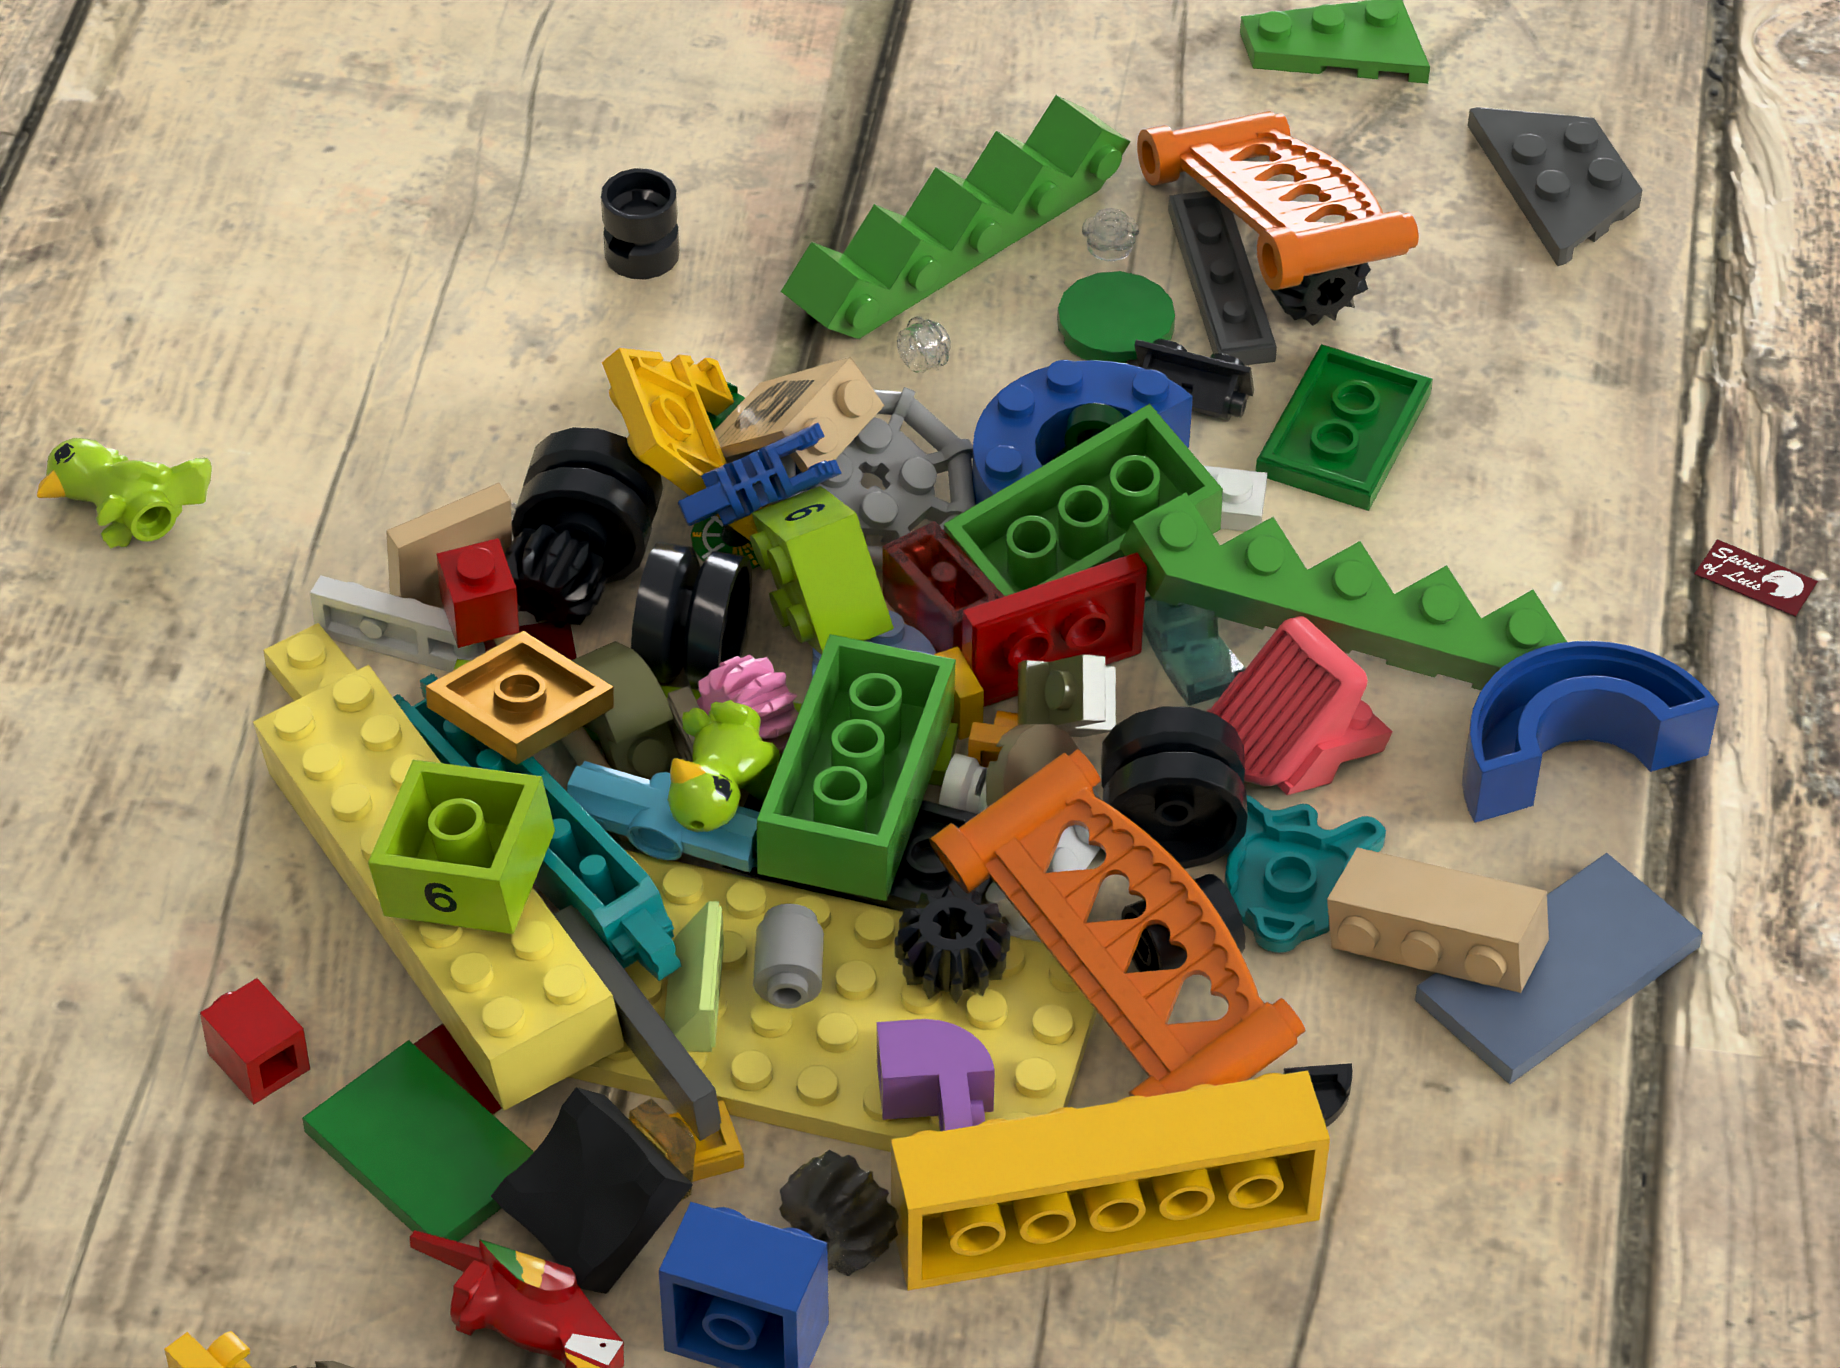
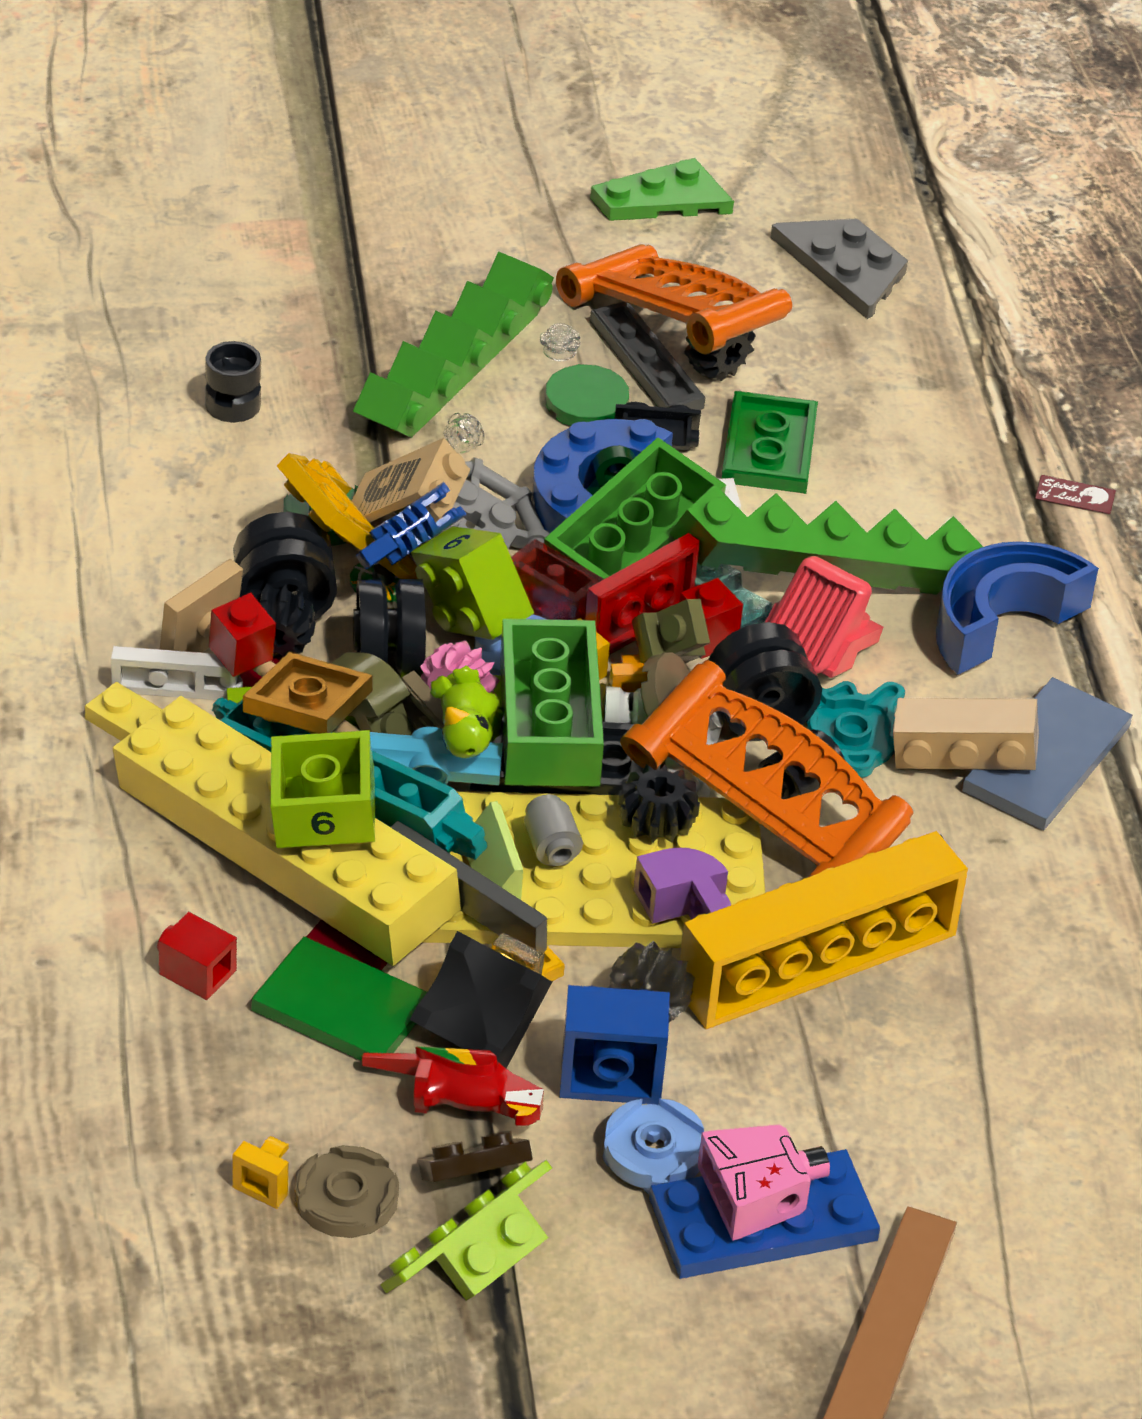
camera: 20 degrees left, 5 degrees down
none -> red brick [679,578,743,659]

